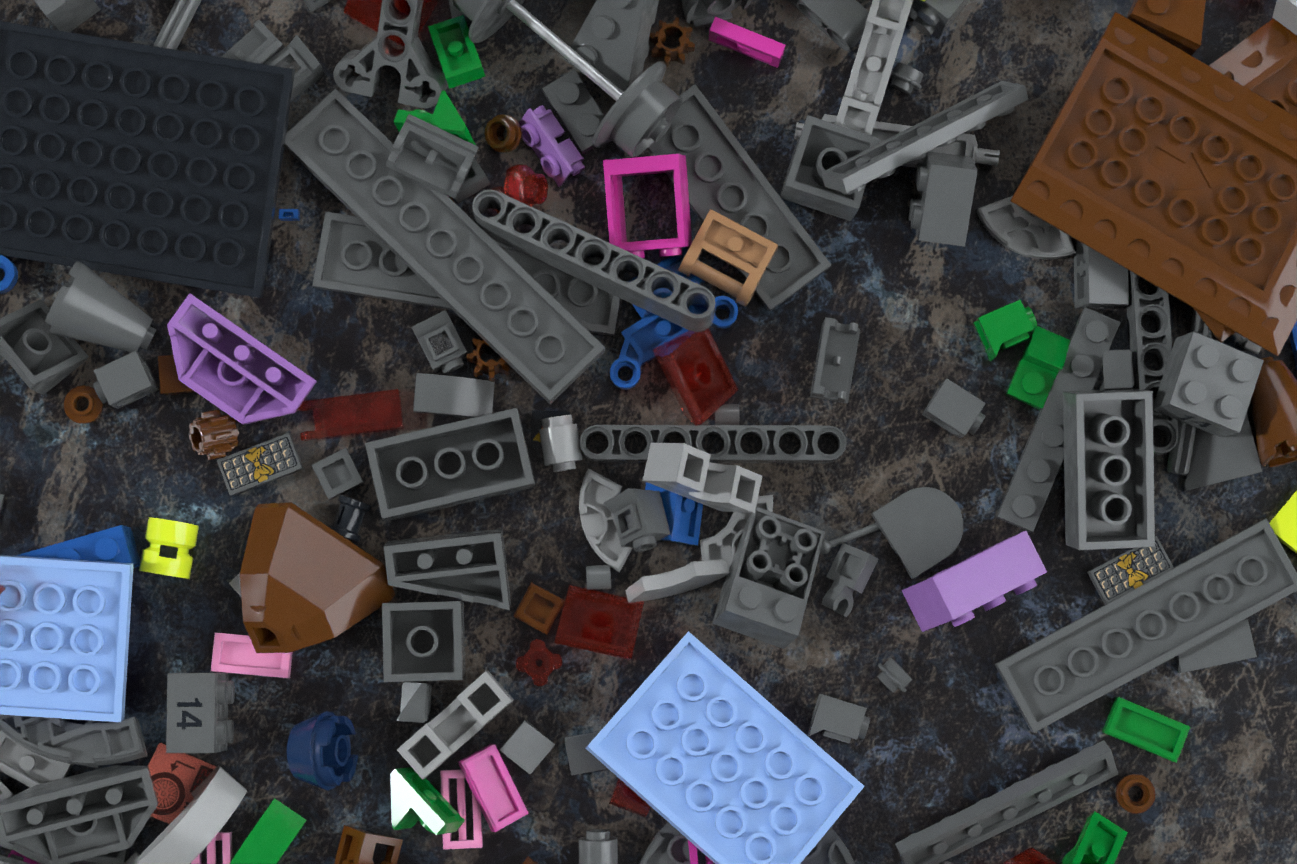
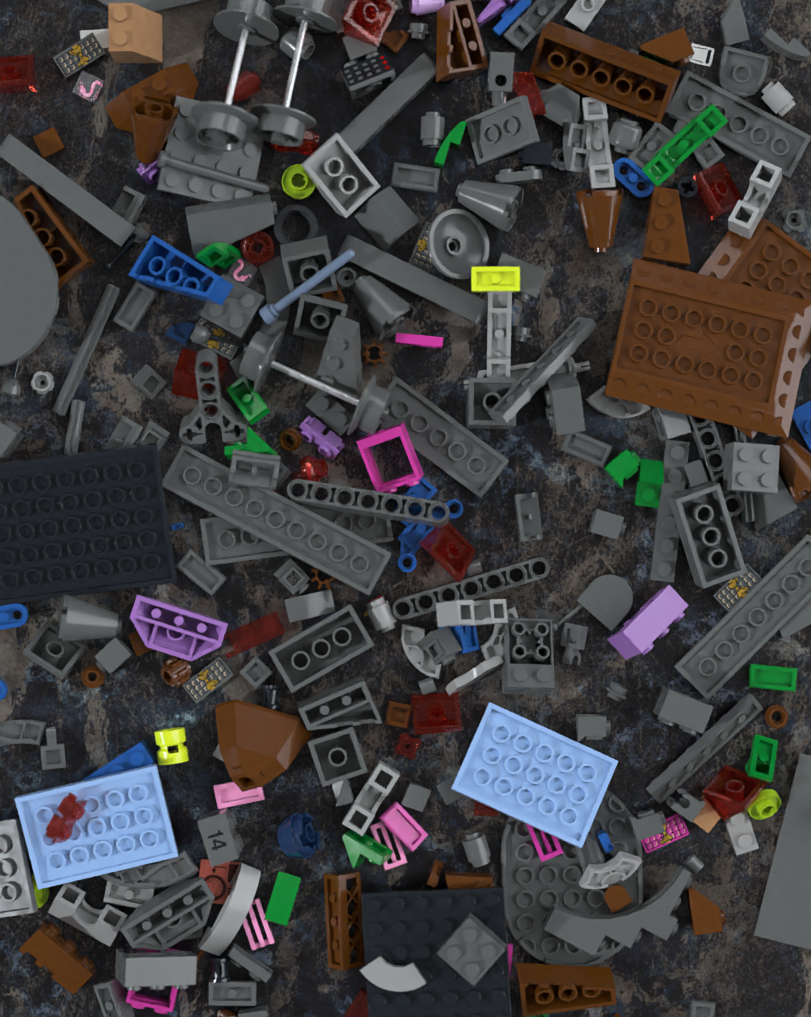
camera: 20 degrees left, 5 degrees up
medium nougat plate [678,209,779,307] -> none
none -> dark grey tile [176,548,227,596]
none -> dark grey tile [560,432,613,468]
none -> dark grey brick [653,686,714,735]

